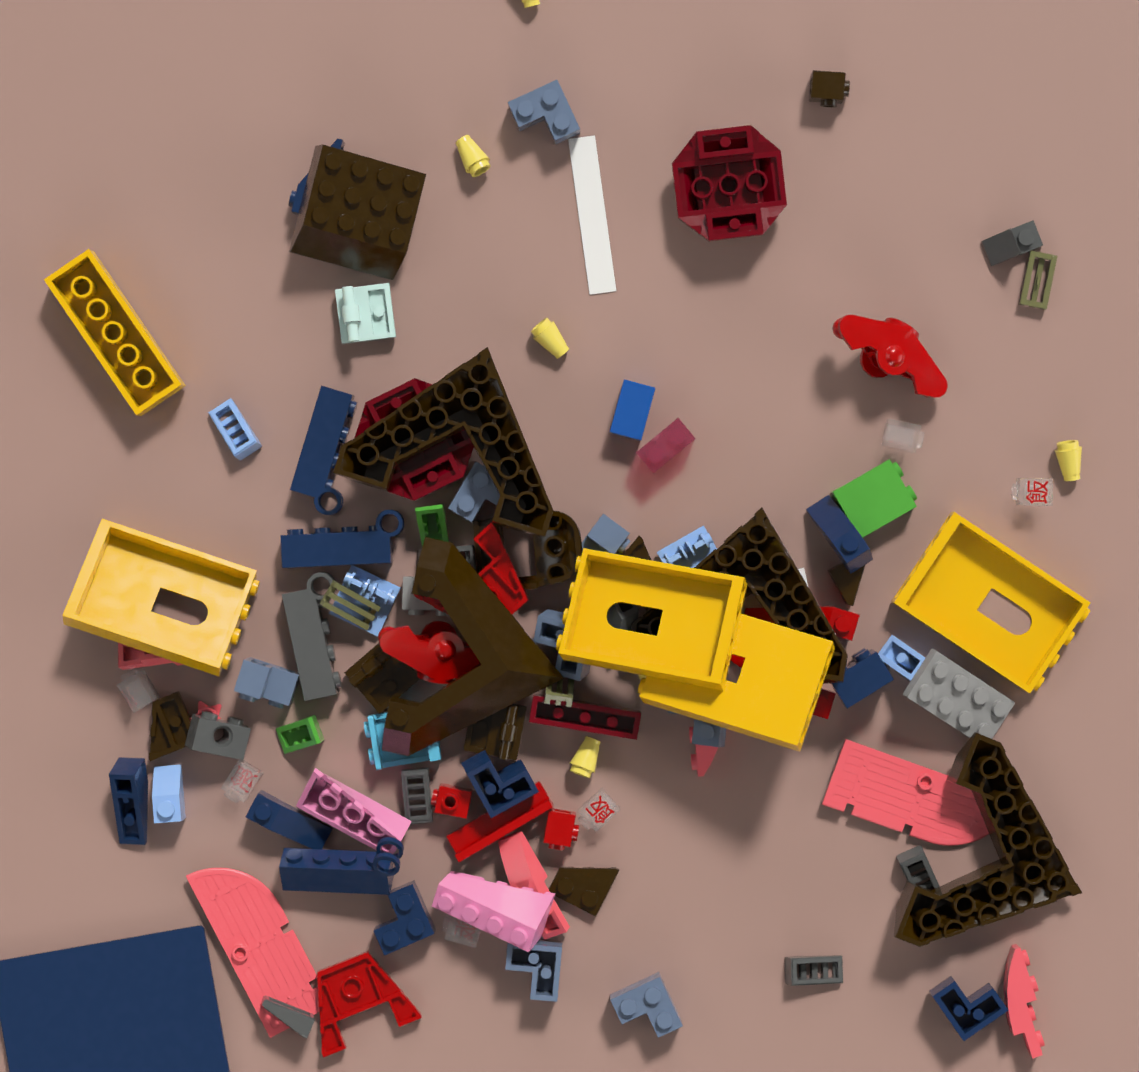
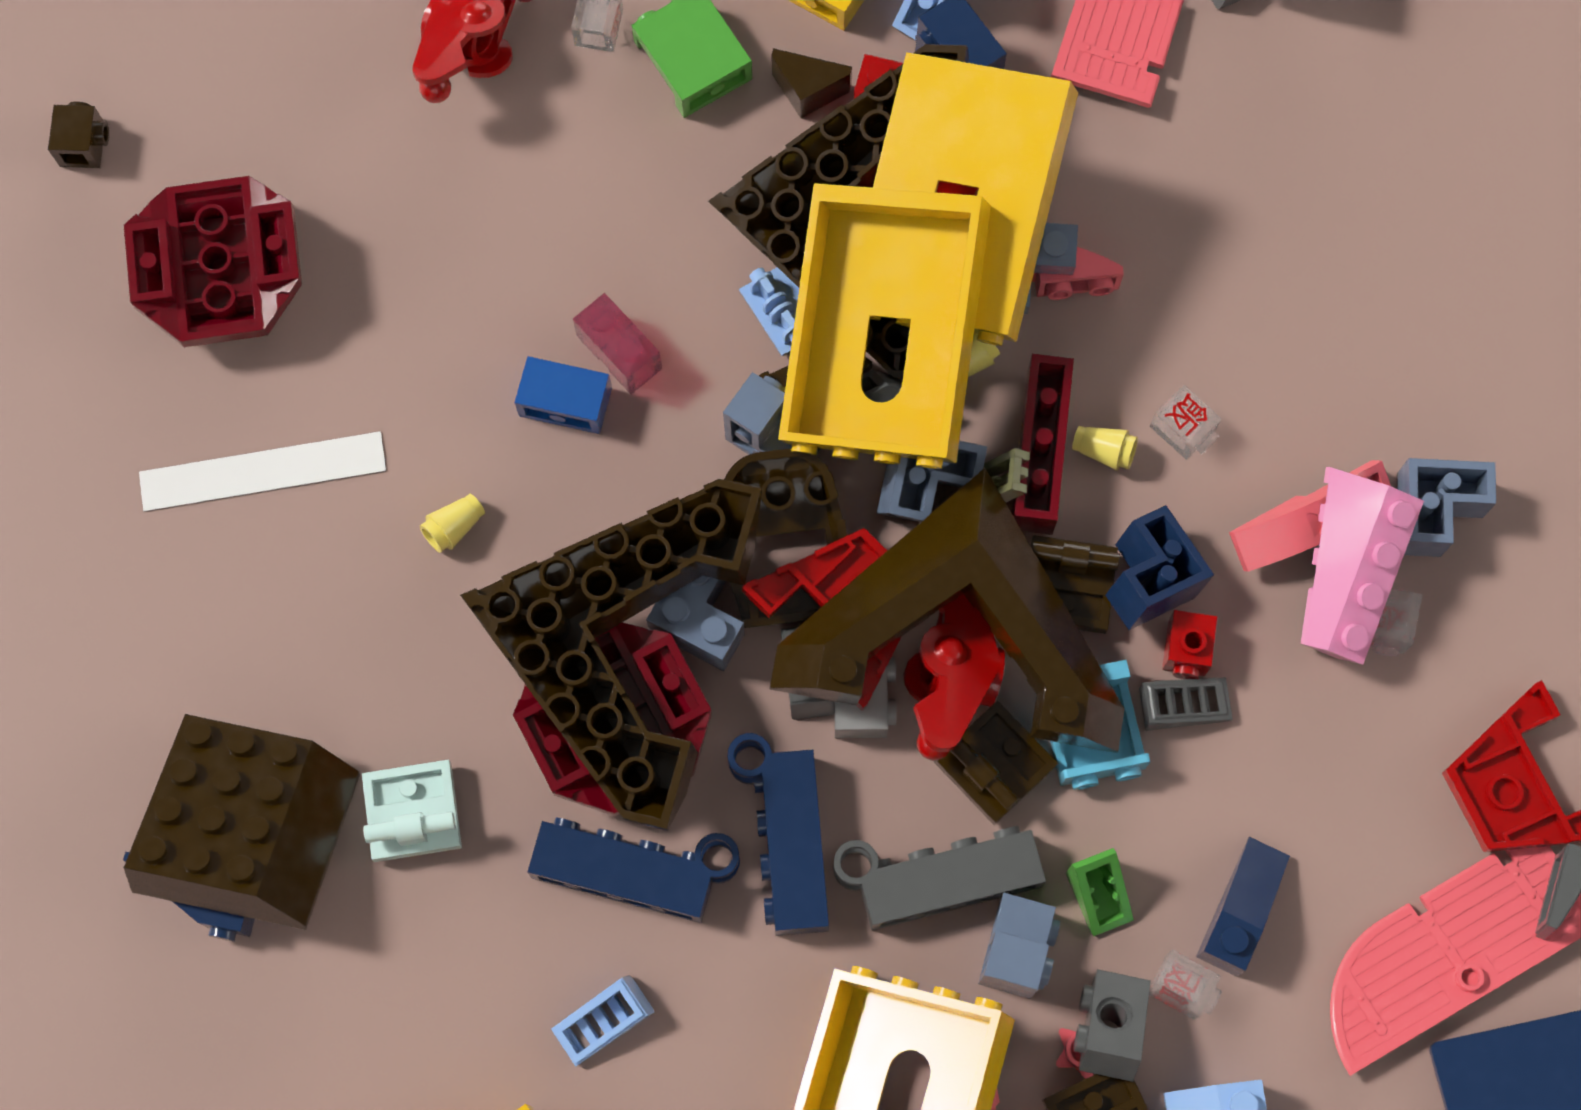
camera: 90 degrees left, 15 degrees down
dark blue hinge [279,837,404,895] -> none
bright pink wedge [296,768,412,854] -> none
olive tile [320,580,381,630] -> none
light blue hinge [329,565,401,637] -> none
dark blue brick [373,880,436,956] -> none
bright green slope [415,504,449,547] -> none
red fence [446,781,553,862] -> none
light yellow cone [455,135,491,177] -> none
sand blue brick [508,80,580,144] -> none
red brick [543,808,579,850] -> none
dark brown wing [549,867,619,917] -> none
sand blue brick [610,972,683,1038] -> none
dark grey slope [784,955,843,986] -> none
dark blue slope [806,495,873,574] -> none

